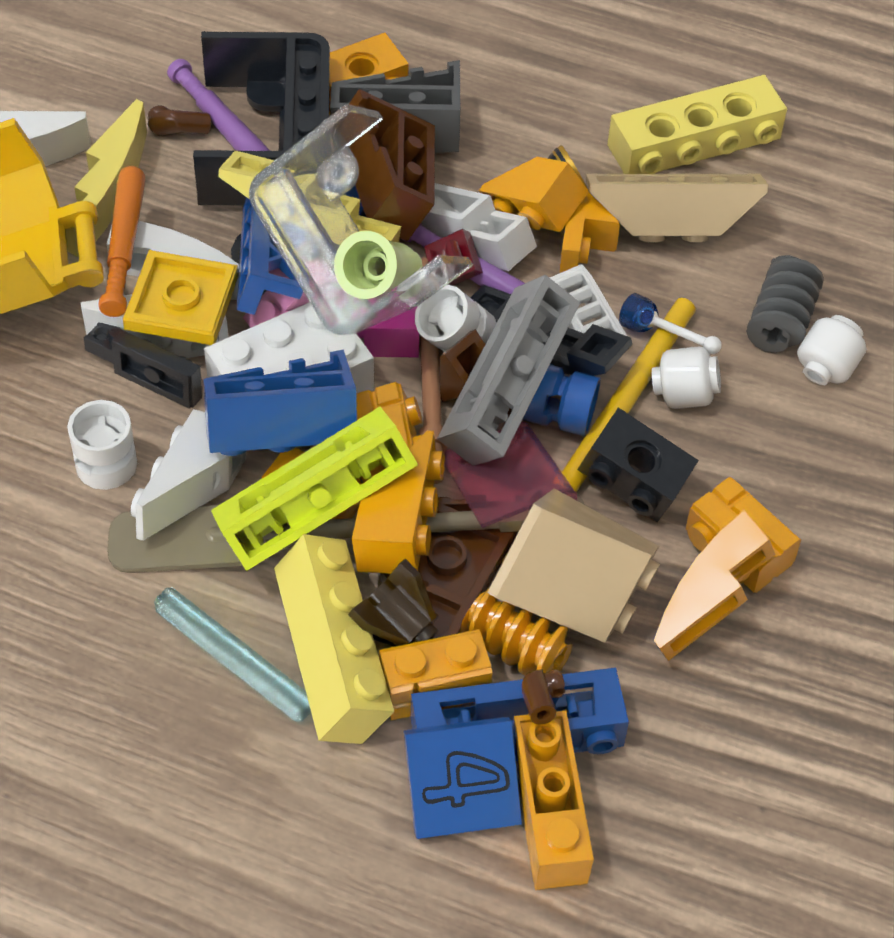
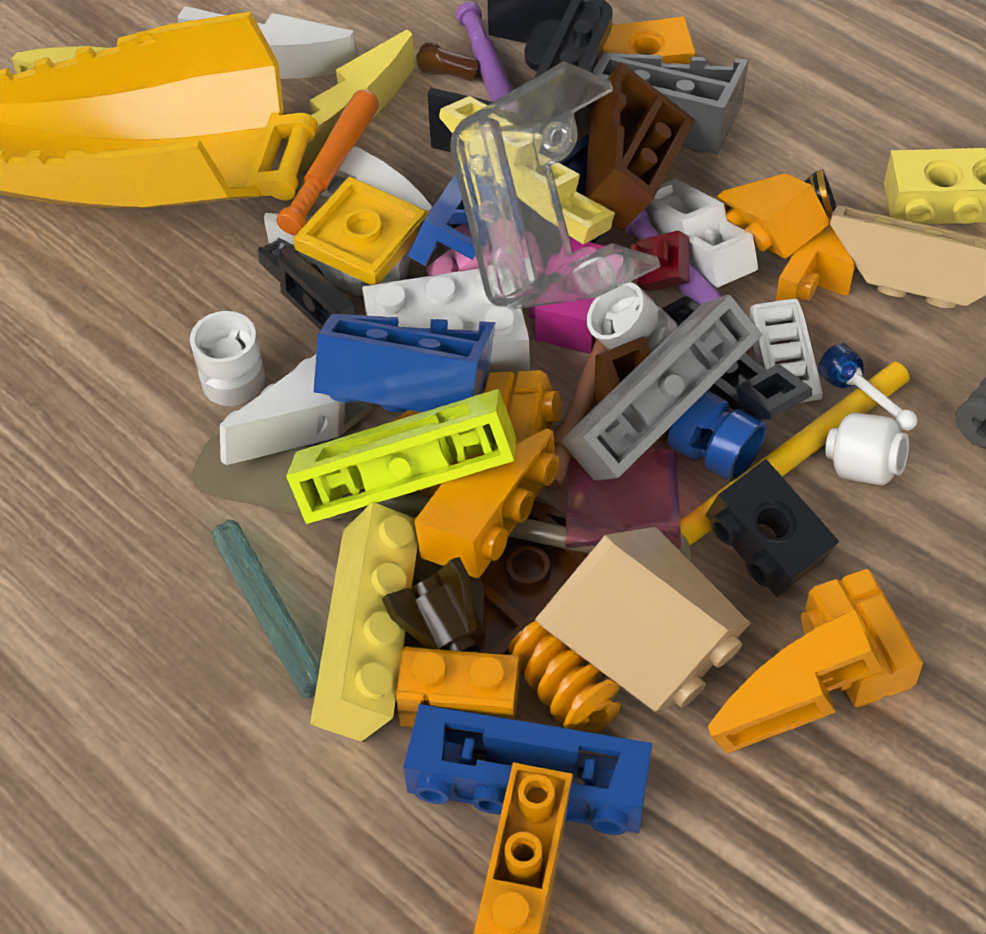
camera: 25 degrees right, 0 degrees up
yellowish green plant [334,231,423,299] -> none
blue tile [403,717,522,839] -> none
reddish brown arm [521,669,565,725] -> none

